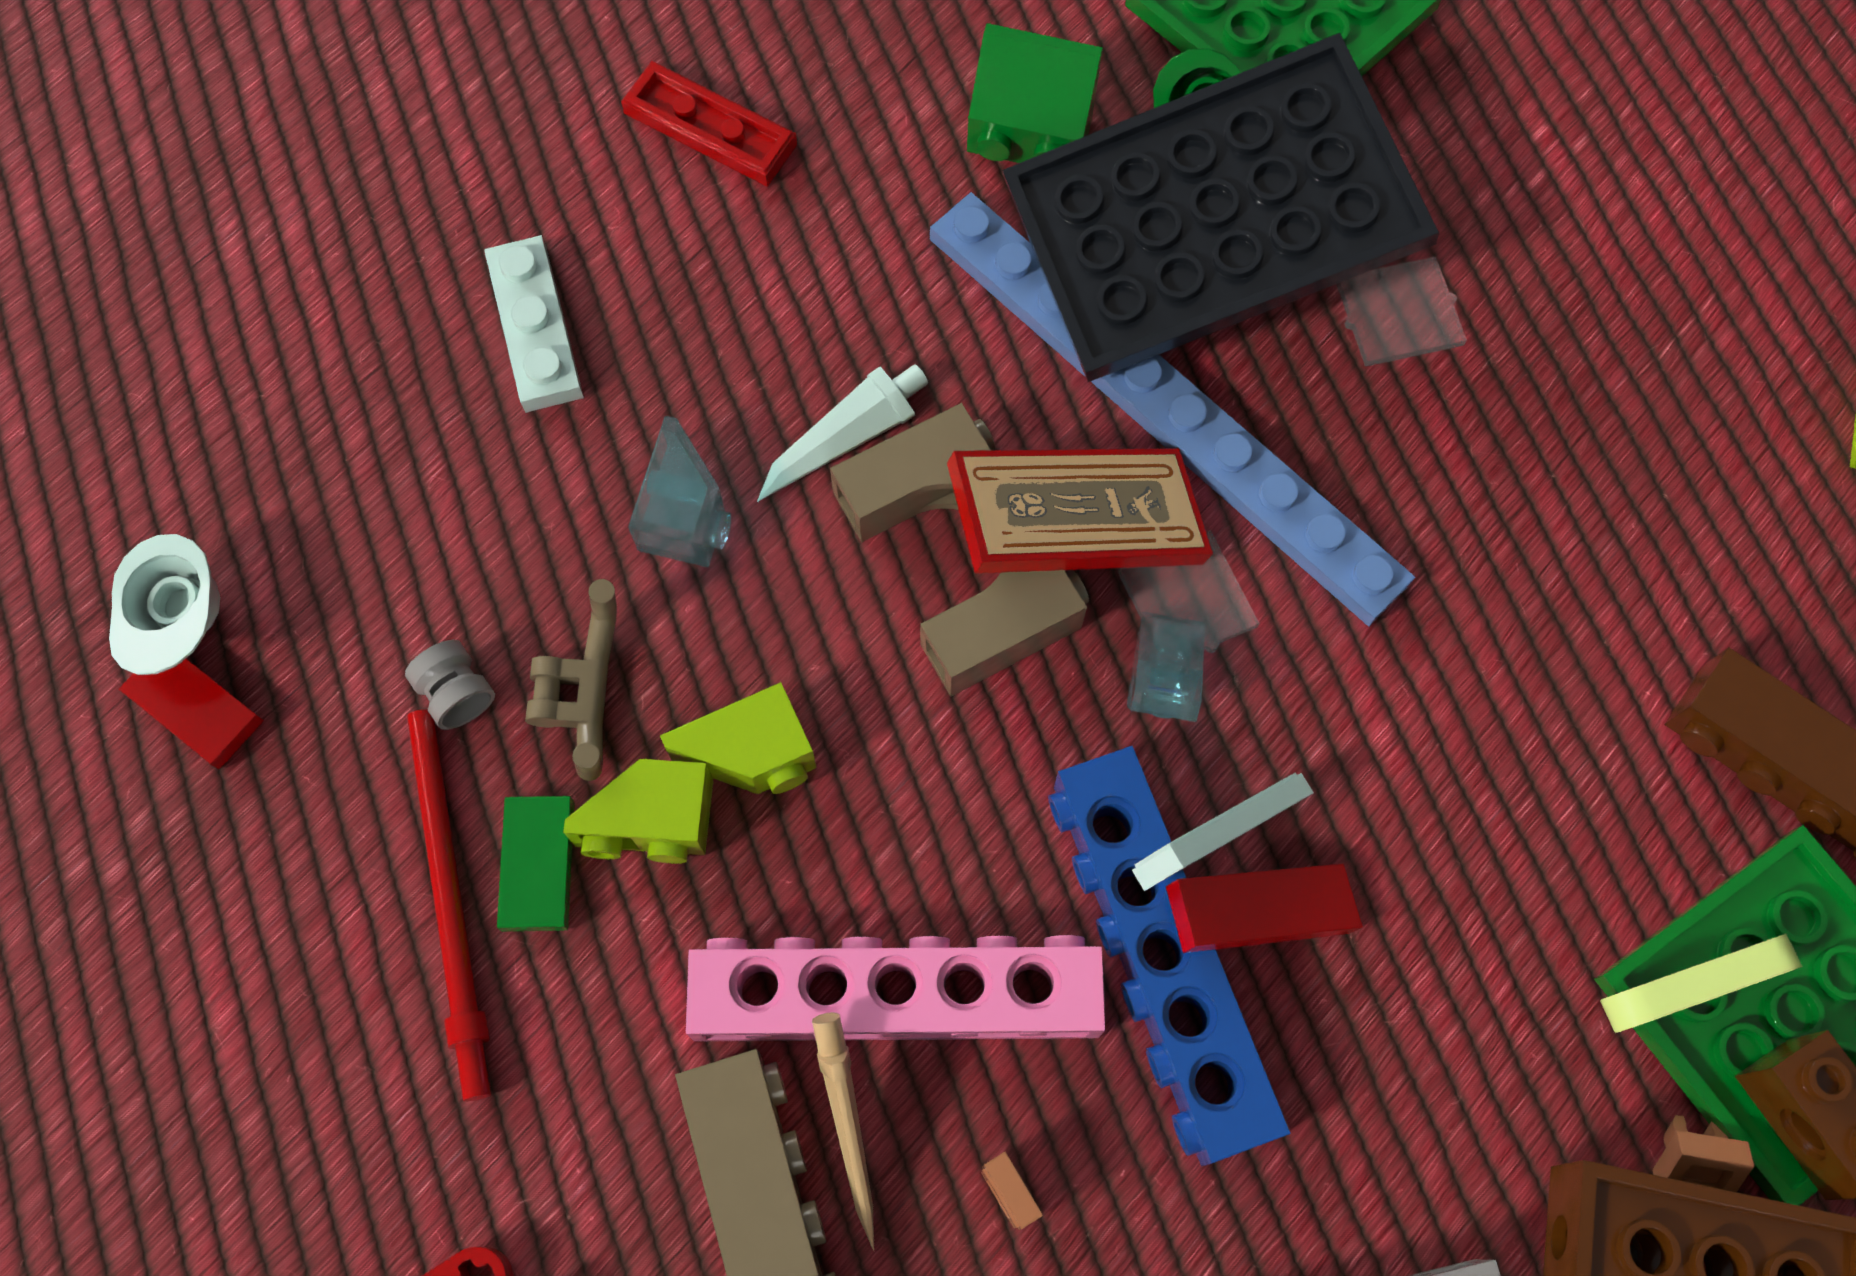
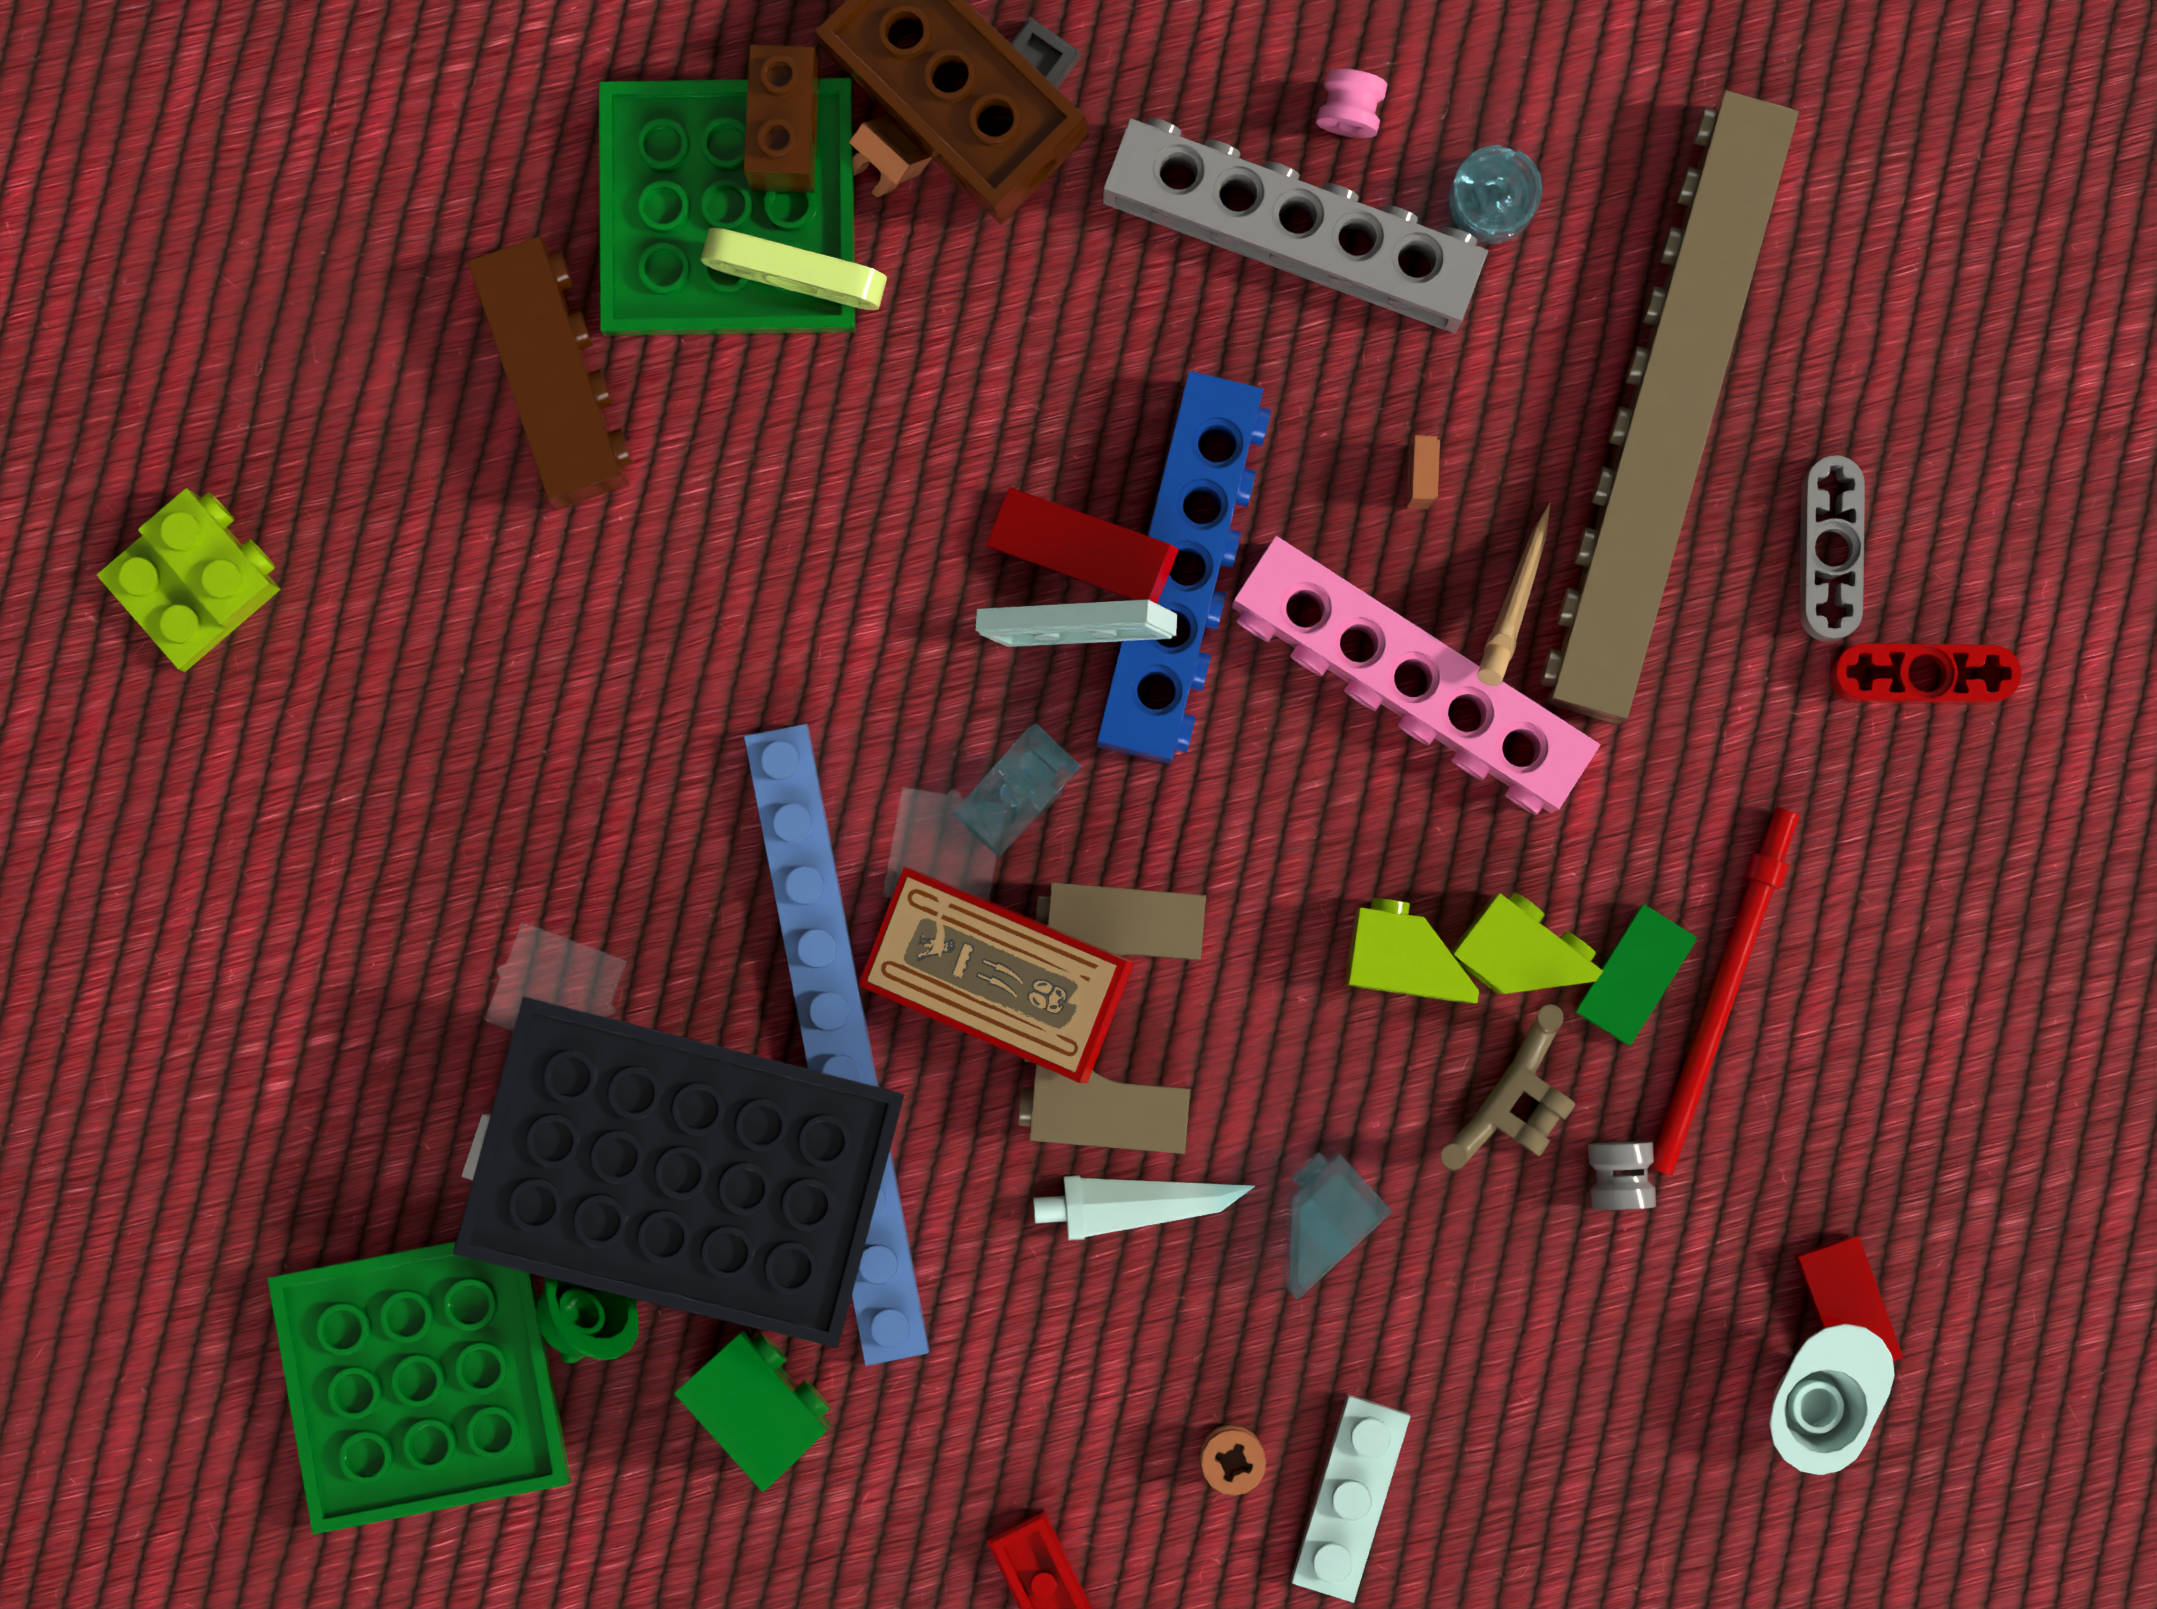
camera: 145 degrees left, 15 degrees up
none -> nougat wheel [1199,1424,1266,1496]

